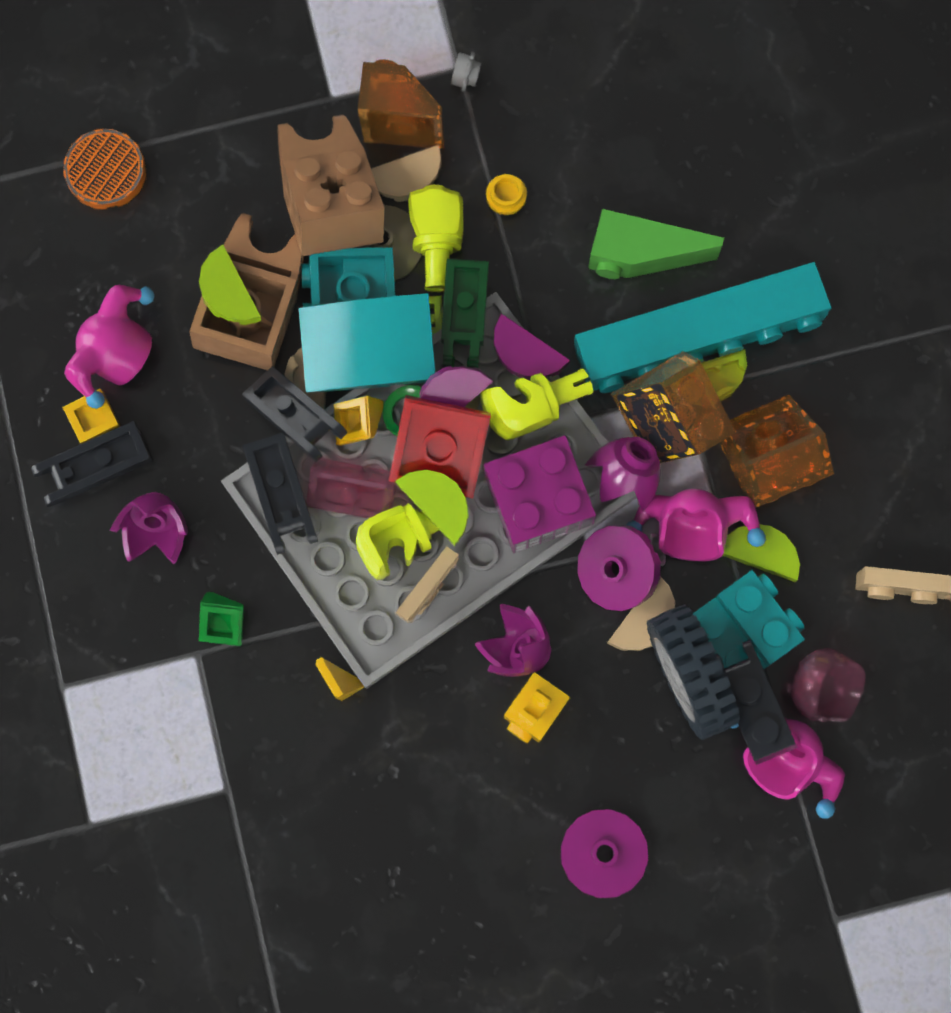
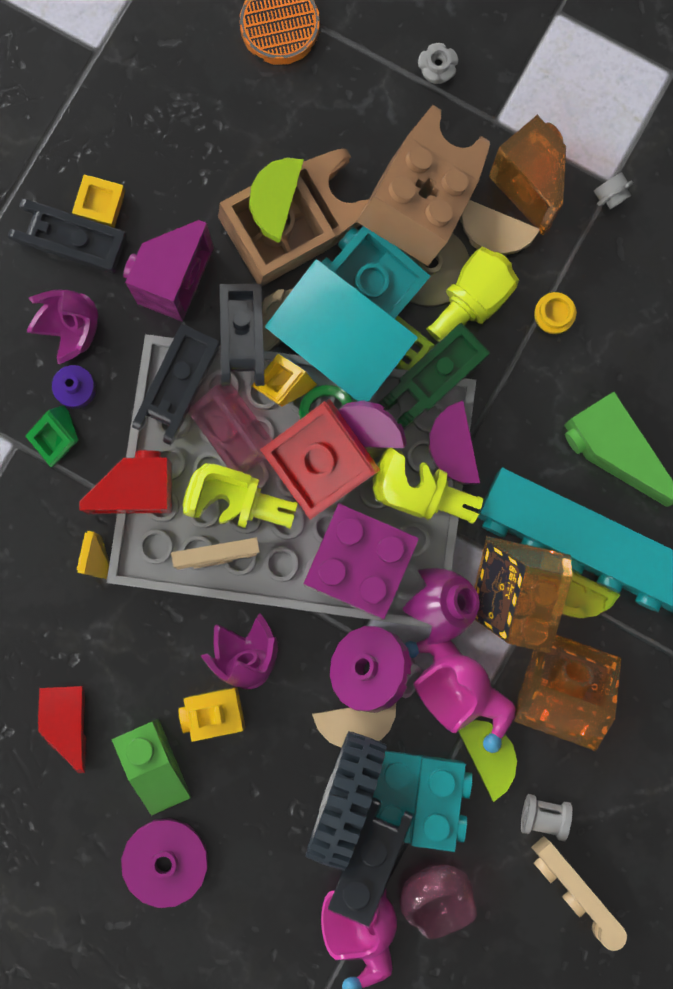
camera: 35 degrees right, 5 degrees up
dark pink piece [64,285,154,409] -> none
lime tile [395,470,469,546] -> none
none -> red slope [38,686,86,773]
none -> dark purple tile [52,365,96,409]
none -> red slope [79,450,172,514]
none -> bright green slope [112,719,191,816]
none -> magenta slope [123,220,214,322]
none -> light grey plate [418,43,458,84]
none -> light grey bush [521,794,573,842]

